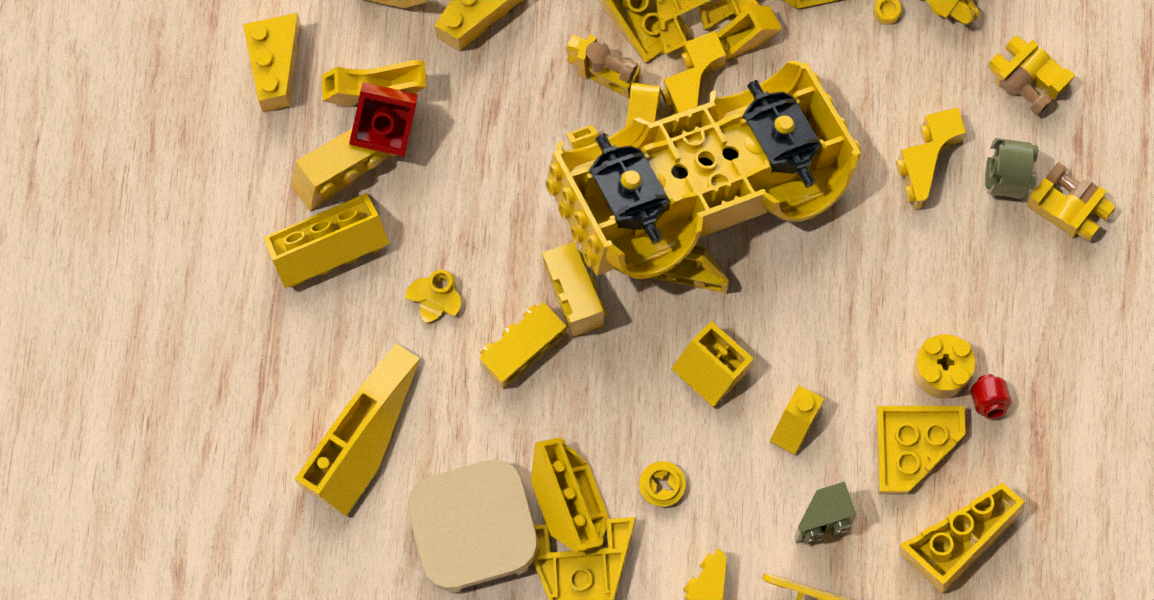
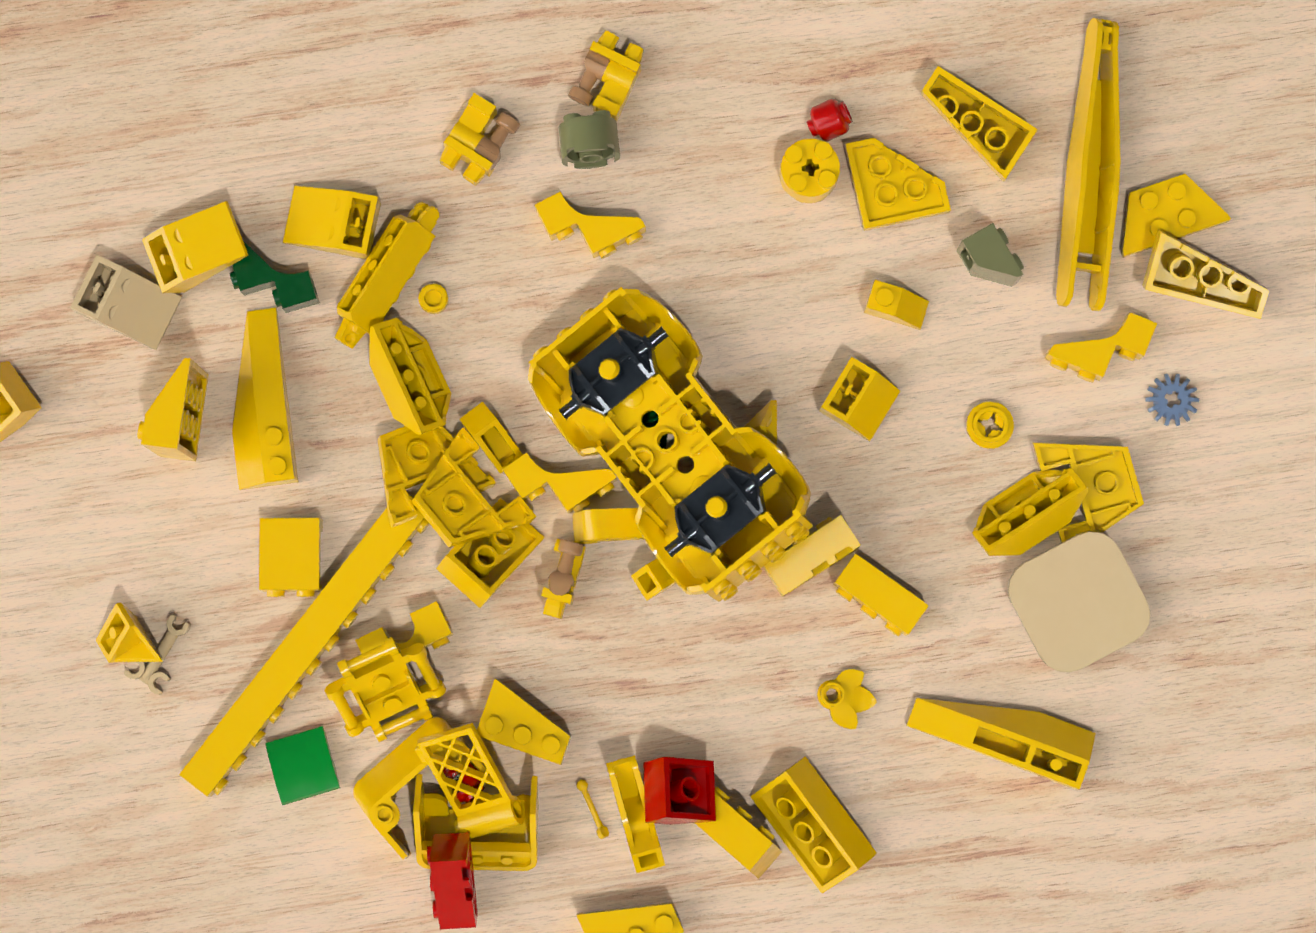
camera: 105 degrees left, 10 degrees up
none -> yellow hinge [576,780,609,839]

